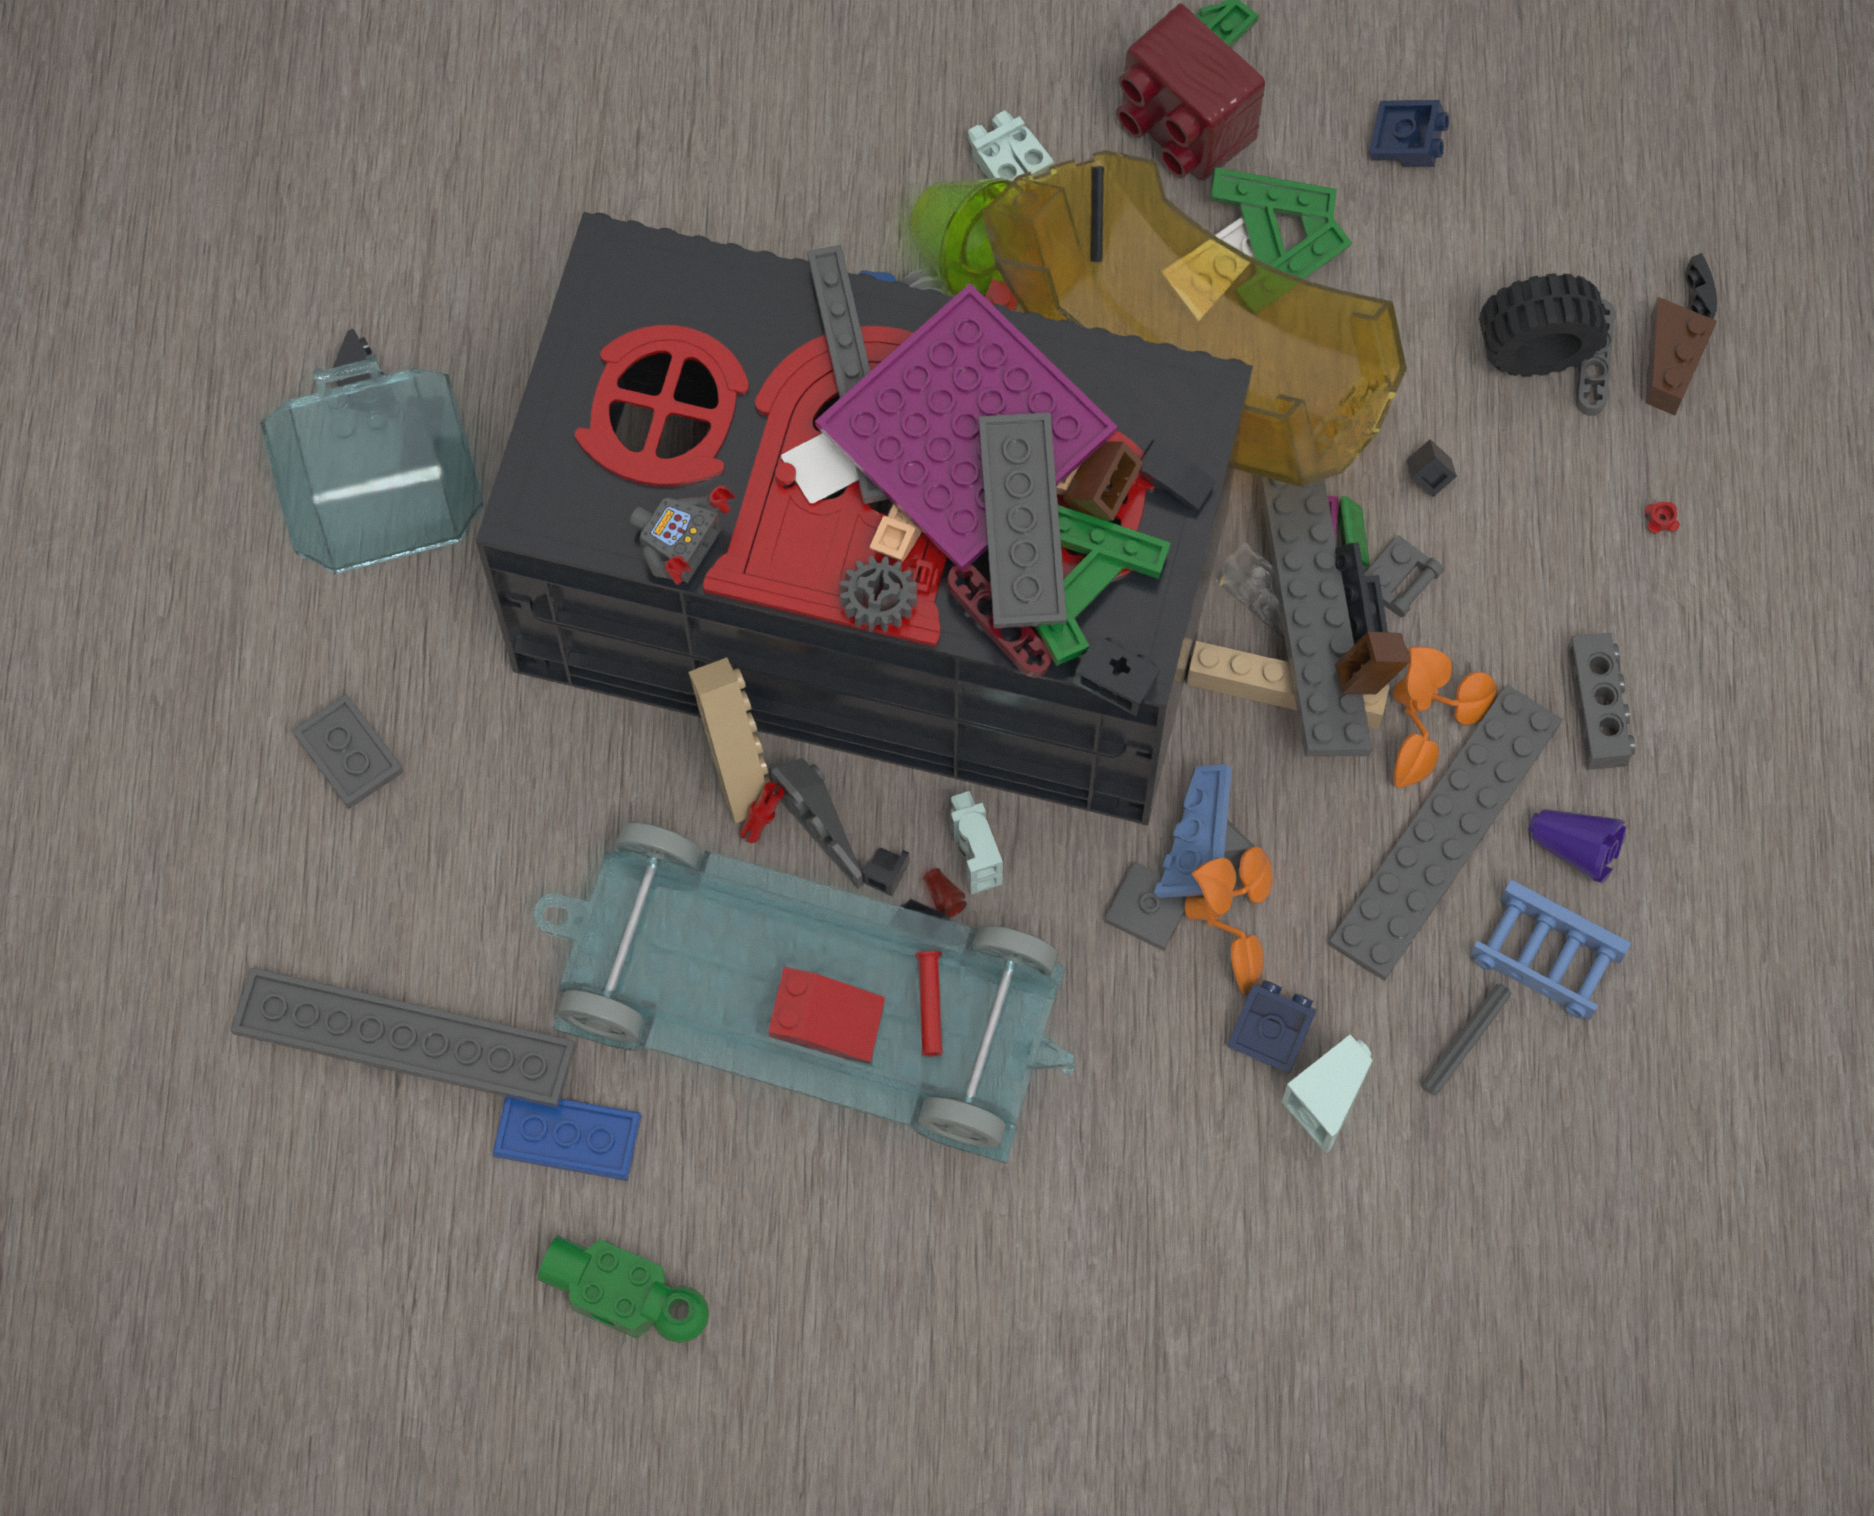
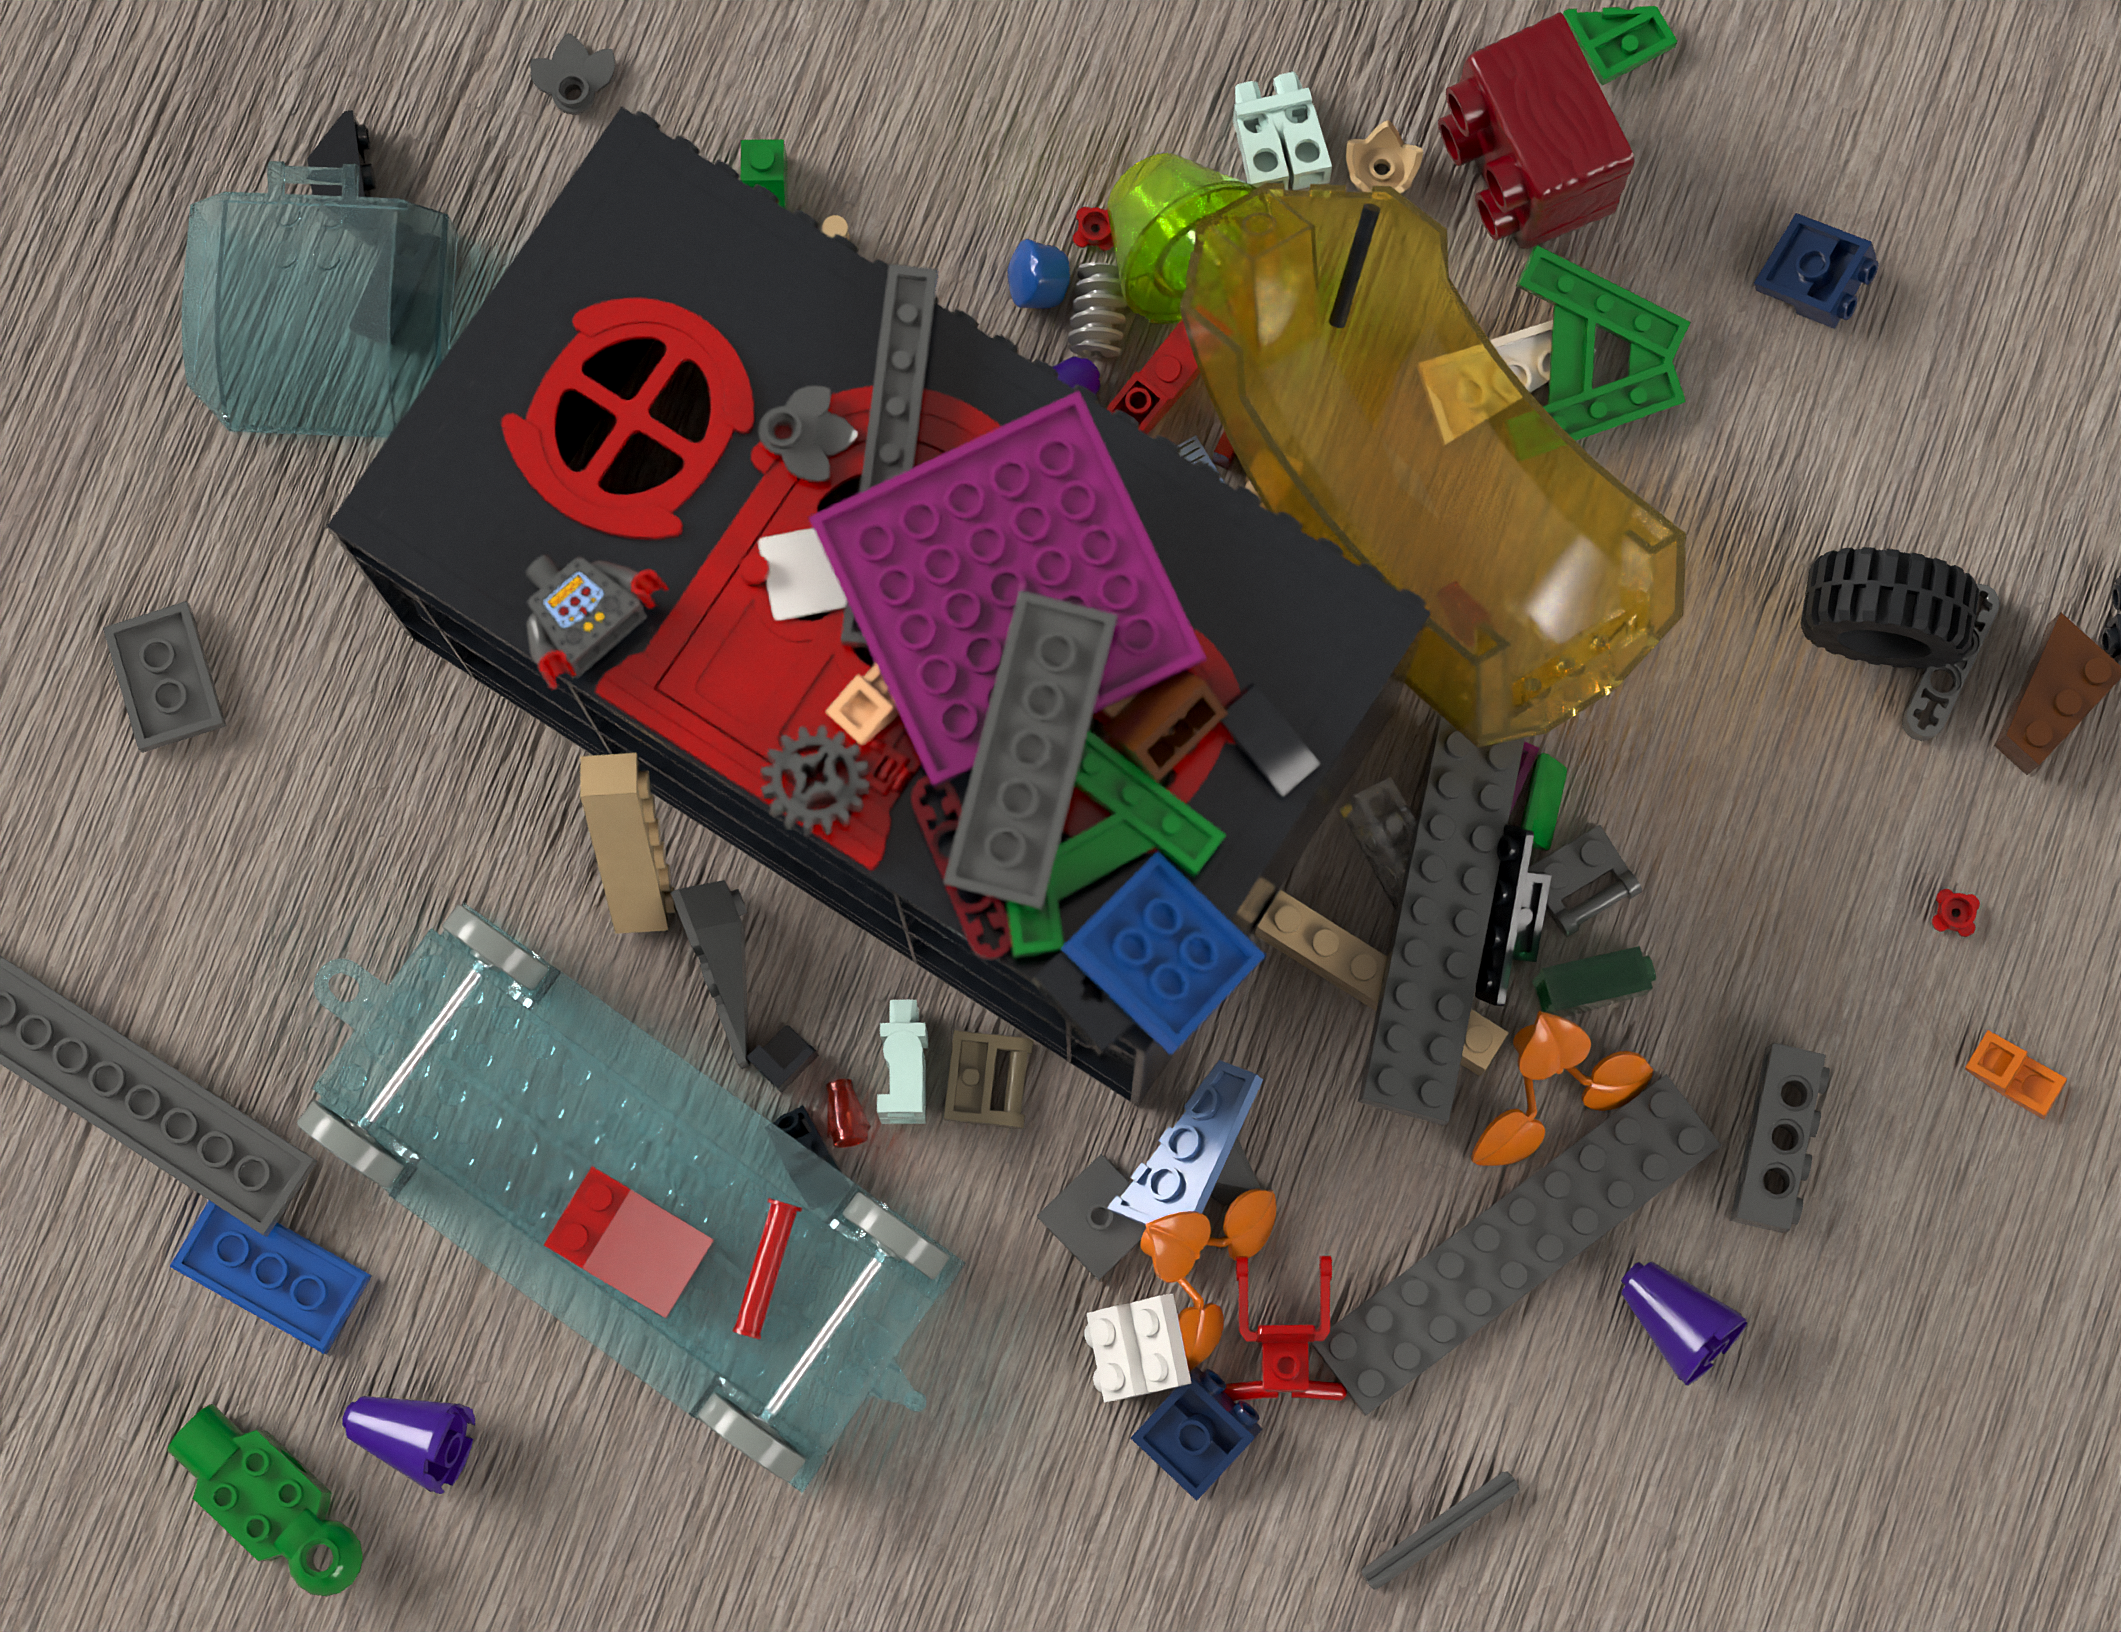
camera: 20 degrees right, 10 degrees up
red pin [739,782,784,843] -> none
light aqua slope [1282,1034,1373,1154] -> none
reddish brown brick [1335,632,1410,695] -> none
black panel [1407,439,1457,497] -> none
medium blue fence [1470,880,1631,1020] -> none
none -> dark purple cone [342,1396,475,1494]
none -> dark grey plate [530,33,615,115]
none -> dark grey plate [759,386,857,482]
none -> dark tan plate [944,1030,1034,1129]
none -> blue plate [1061,852,1266,1055]
none -> red plate [1073,207,1118,251]
none -> white plate [1084,1294,1191,1403]
none -> red piece [1223,1256,1347,1401]
none -> tan piece [1346,120,1423,199]
none -> clear green slope [1532,946,1656,1018]
none -> orange slope [1965,1030,2067,1120]

